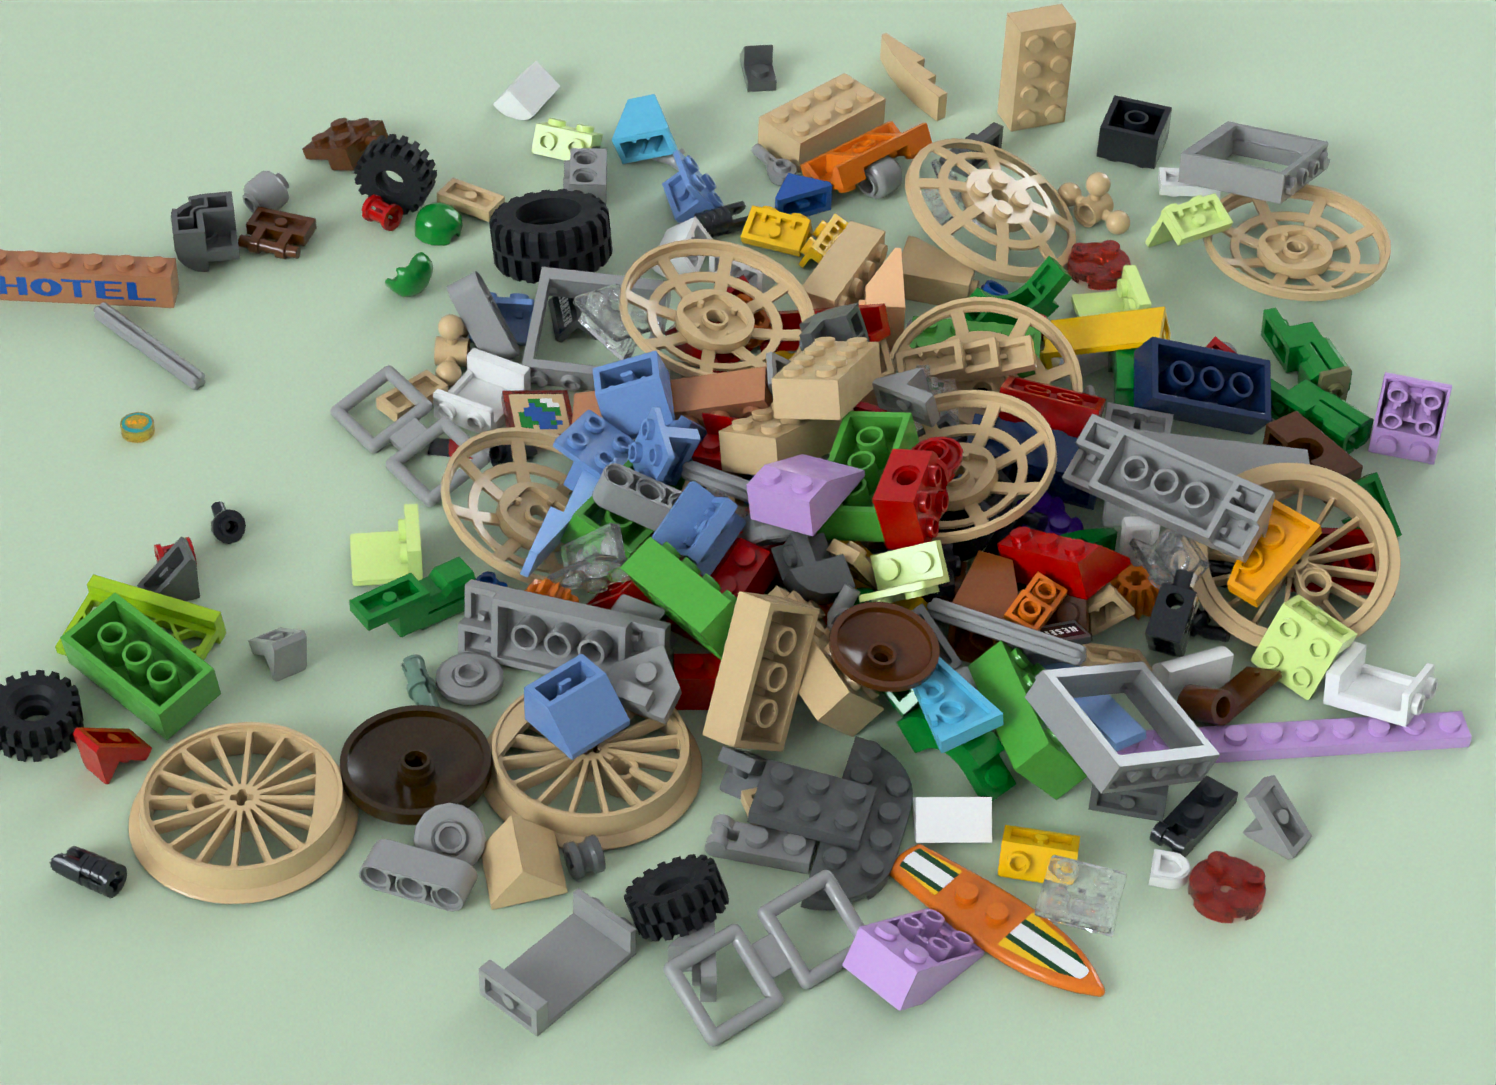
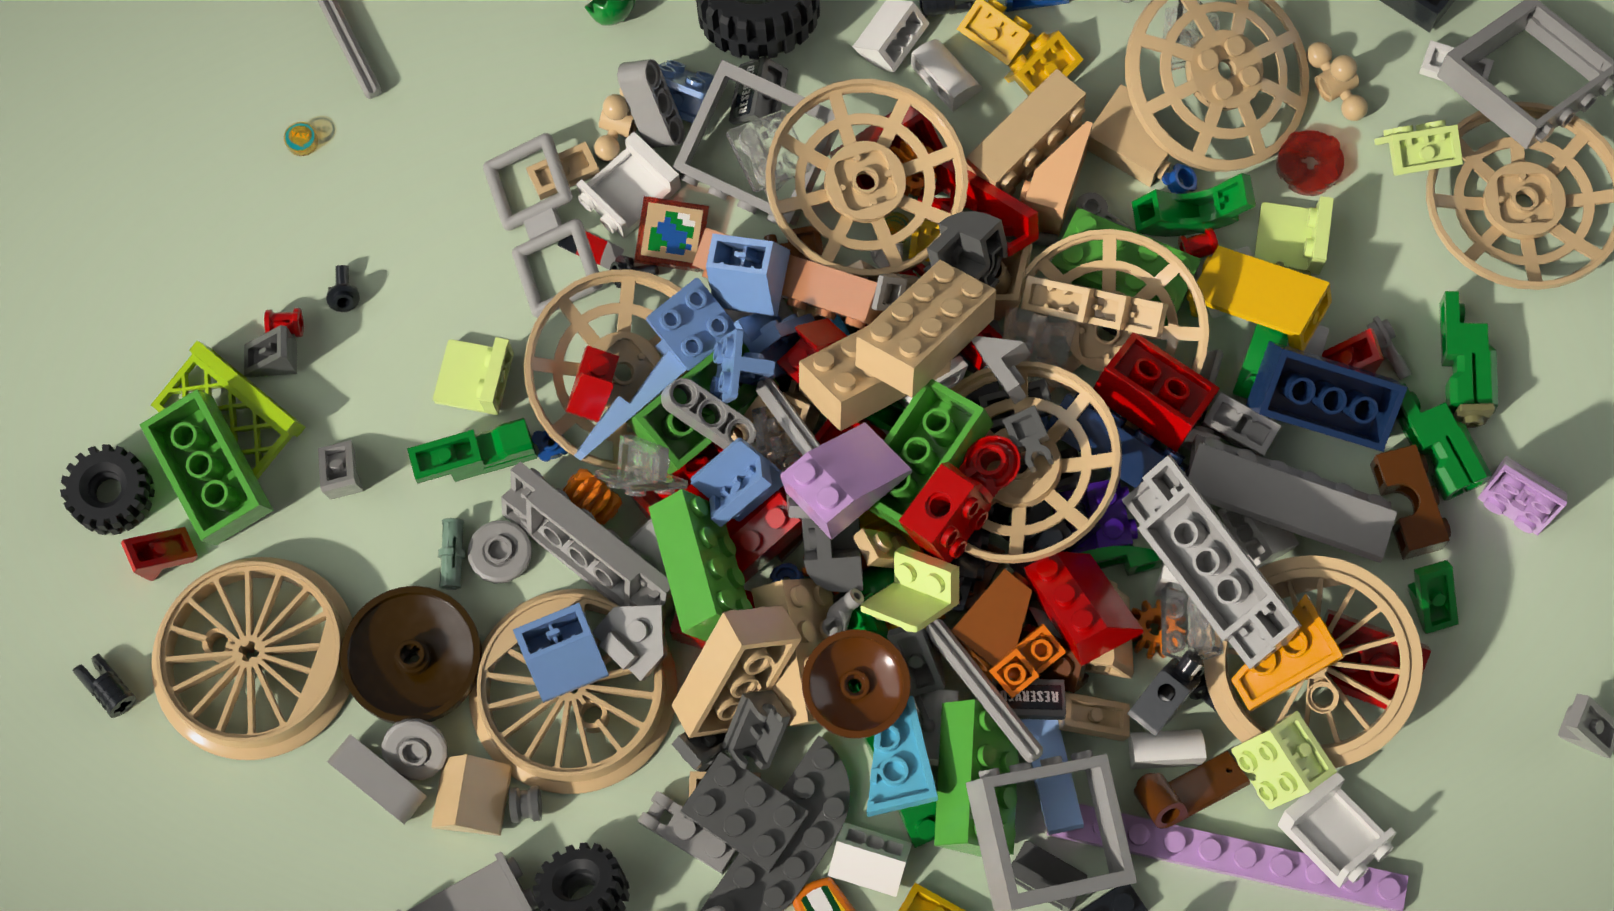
camera: 25 degrees right, 30 degrees up
none -> red slope [565,345,620,422]
none -> dark grey hinge [722,690,791,770]
none -> dark grey plate [1003,405,1054,473]

